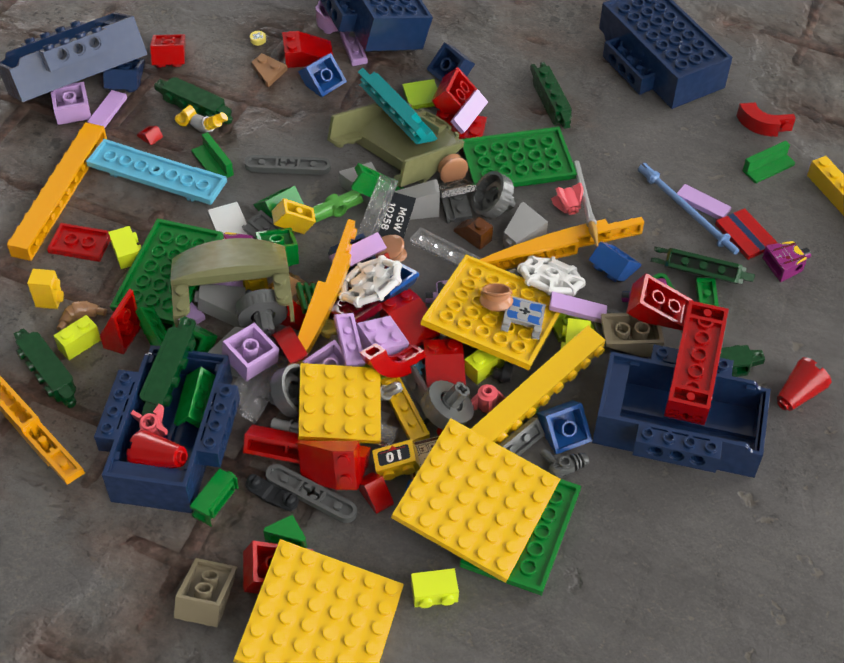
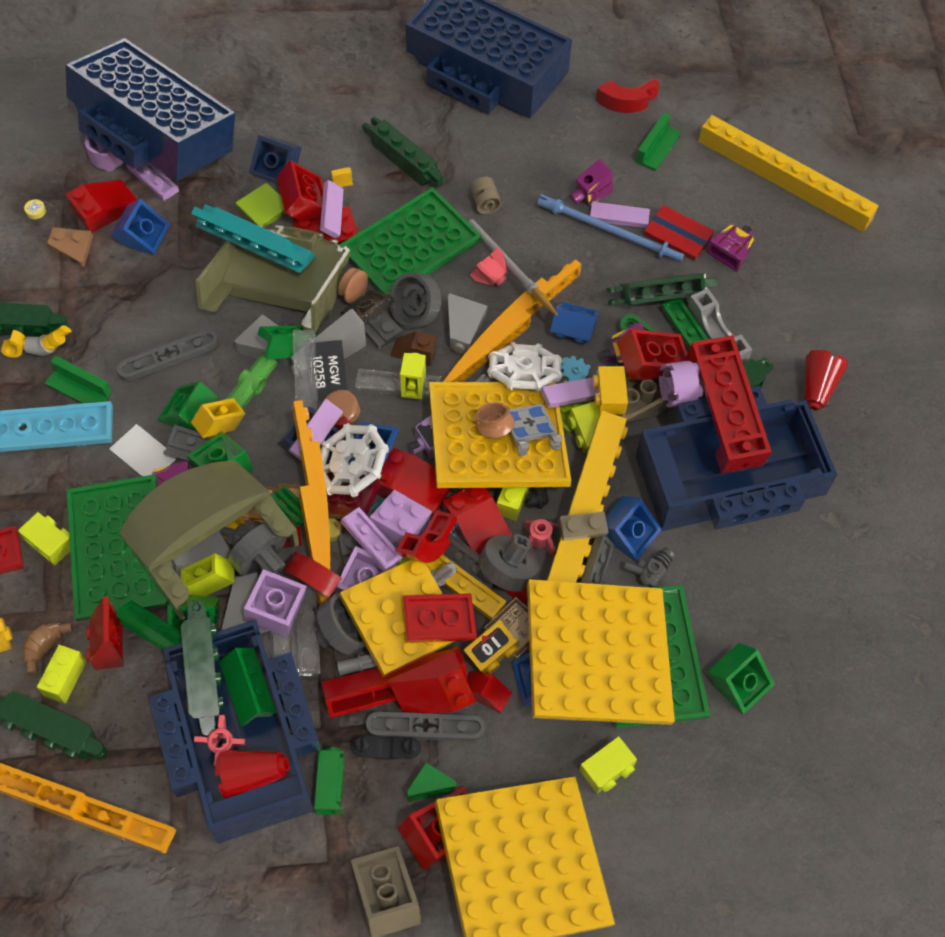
camera: 30 degrees left, 10 degrees up
none -> neon yellow brick [181,553,234,596]
none -> yellow tile [331,167,353,187]
none -> neon yellow brick [400,353,426,399]
none -> red tile [402,593,477,643]
none -> dark tan wheel [470,177,501,214]
none -> dark tan plate [559,511,609,541]
none -> medium azure piece [561,356,591,382]
none -> magenta torso [569,159,613,206]
none -> yellow brick [593,366,628,415]
none -> lavender brick [659,361,703,407]
none -> light grey arch [687,289,752,363]
none -> green slope [708,643,775,714]

